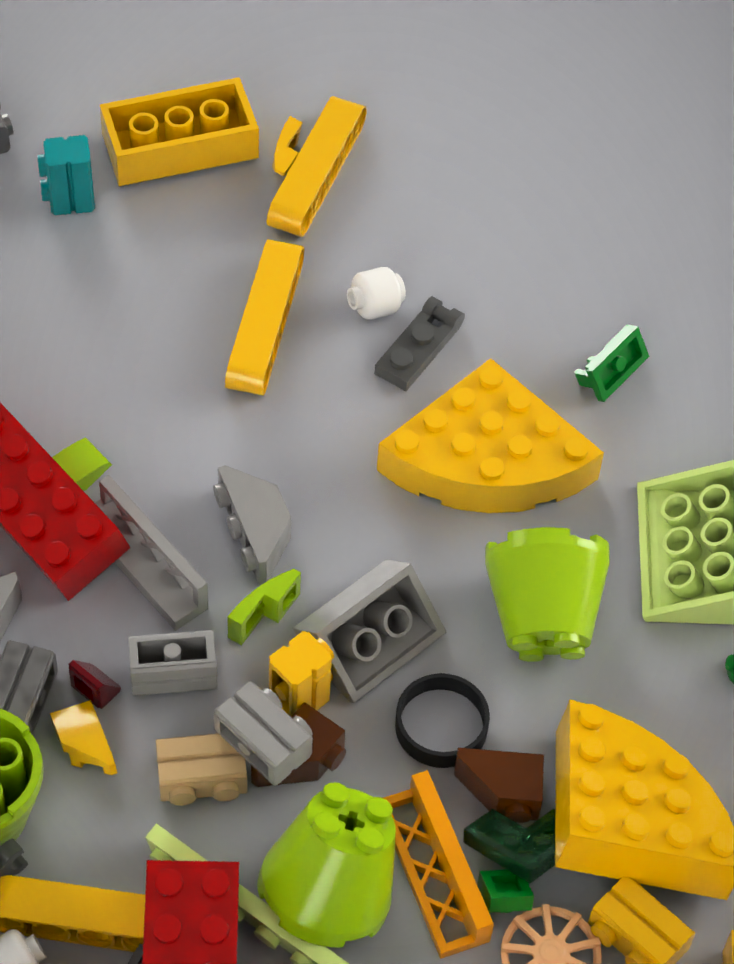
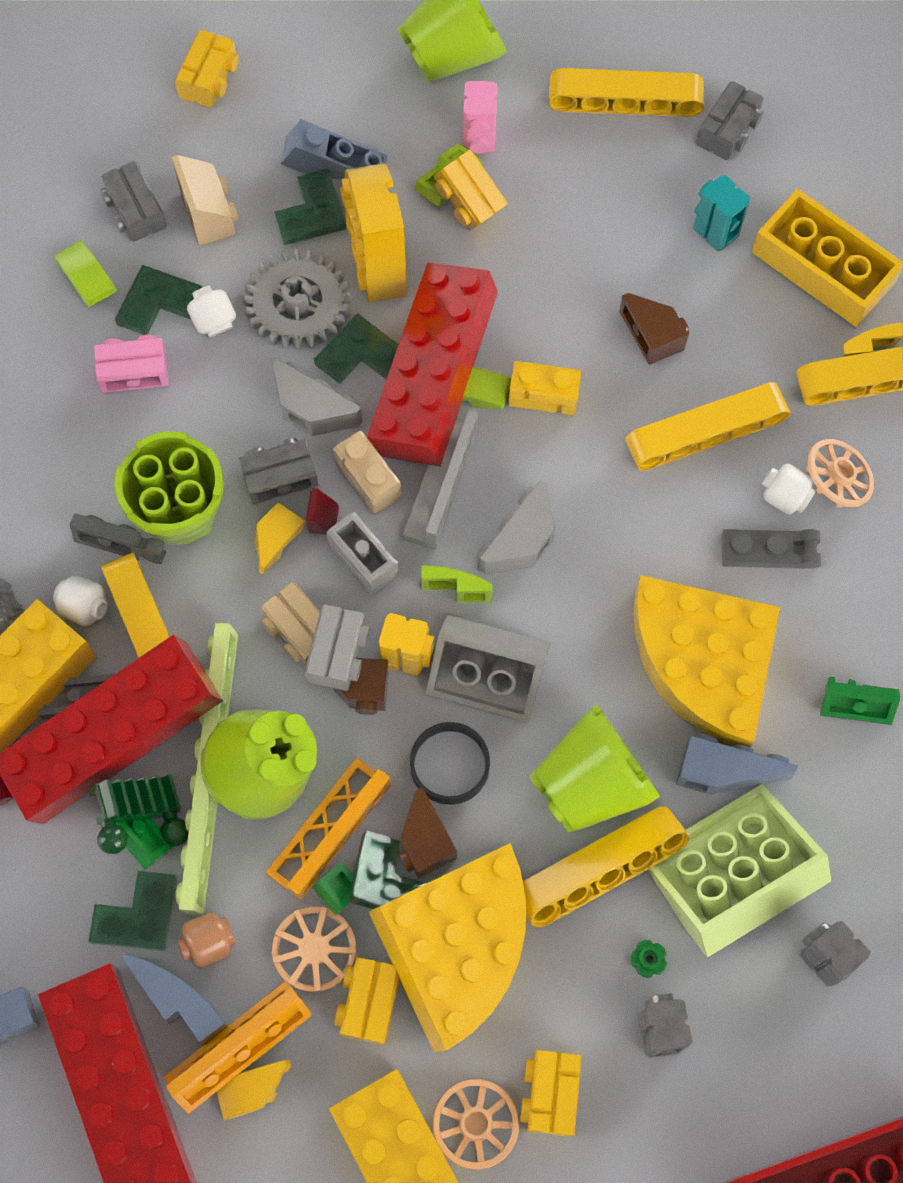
camera: 60 degrees right, 15 degrees up
none -> tan brick [333,431,402,514]
none -> yellow brick [509,361,582,416]
none -> yellow beam [523,806,689,928]
none -> reddish brown slope [619,293,690,365]
none -> sand blue slope [676,734,798,795]
none -> light nougat wheel [805,439,874,508]

